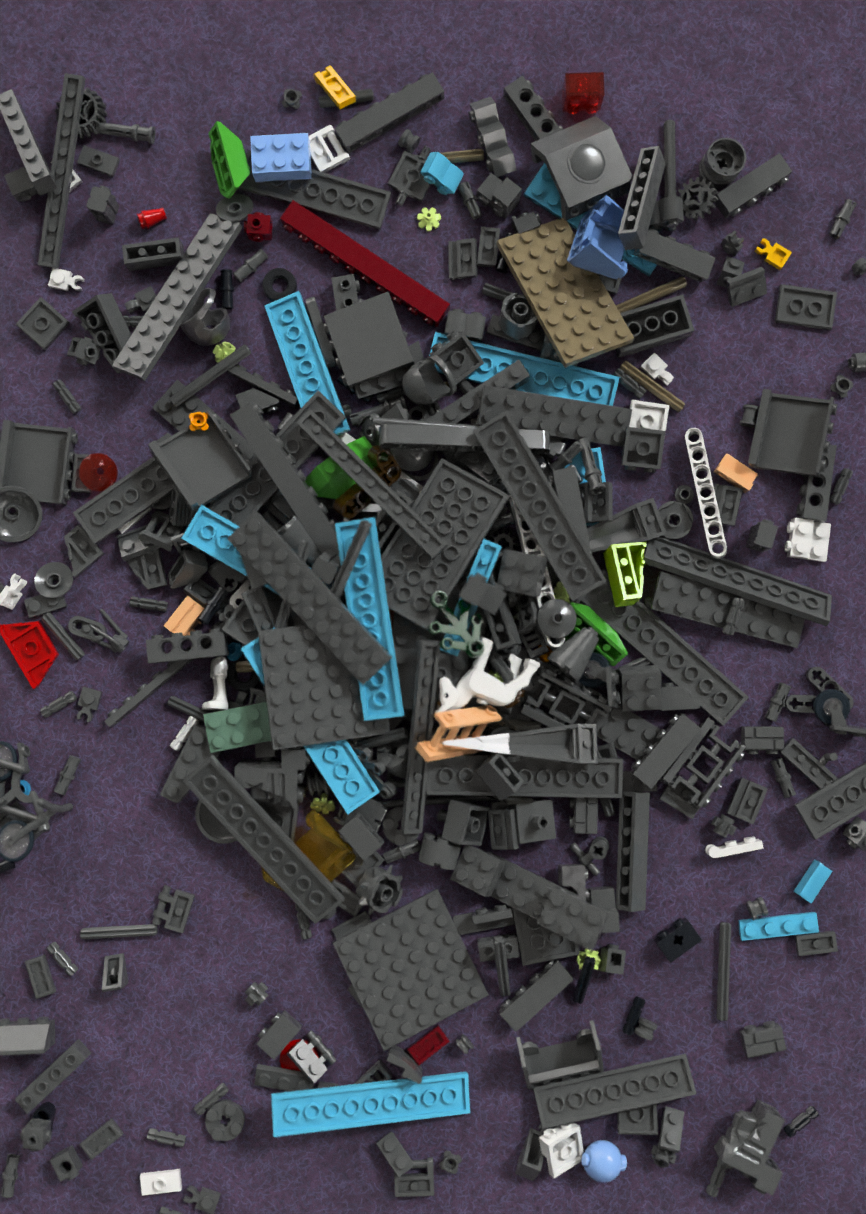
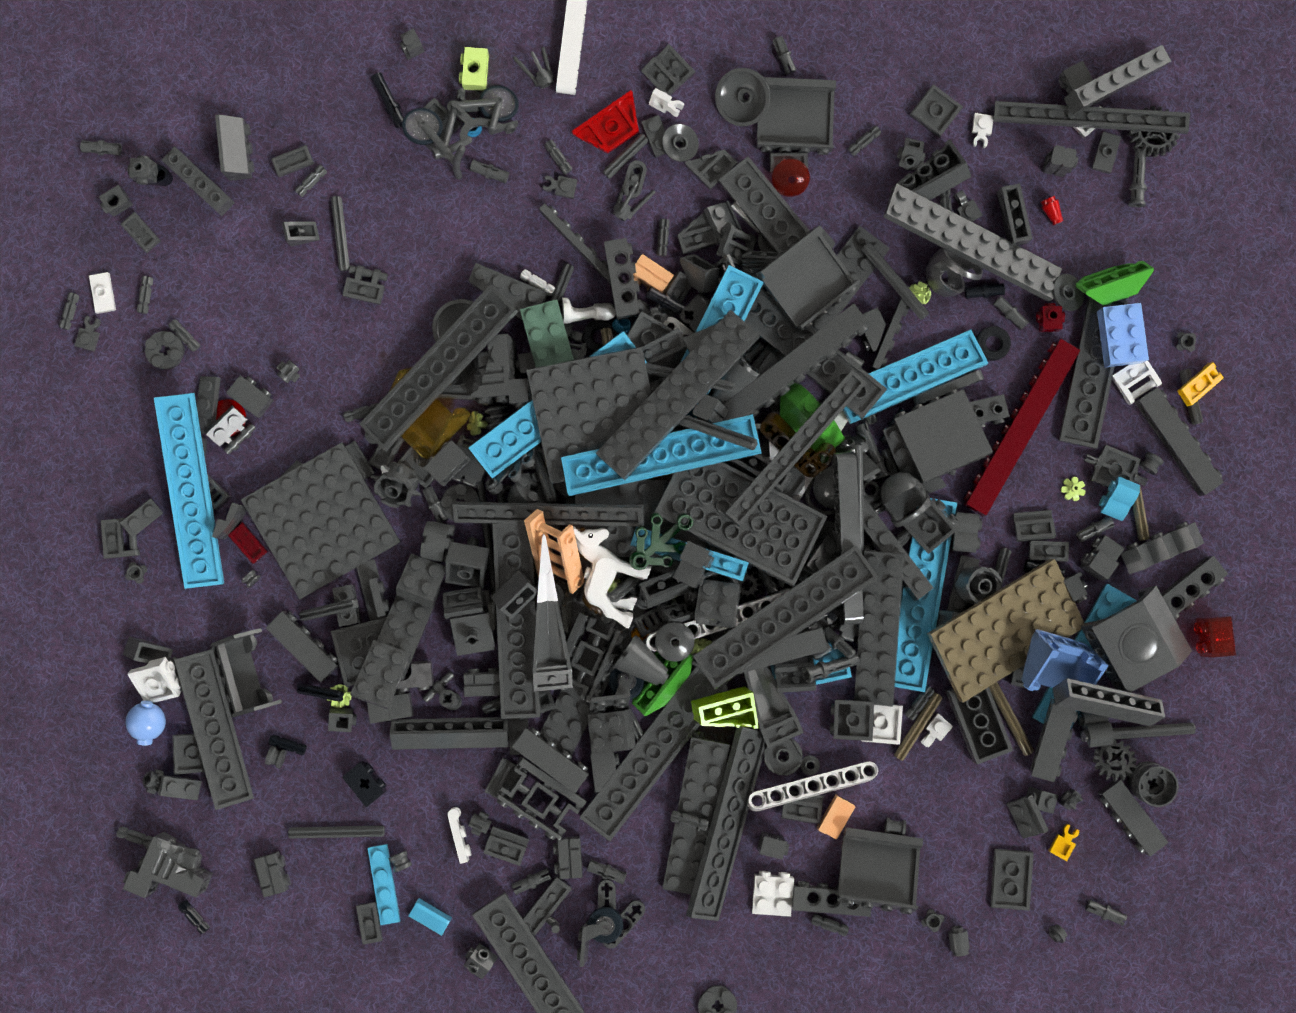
camera: 75 degrees right, 0 degrees up
light orange plate [189,412,209,431] -> none

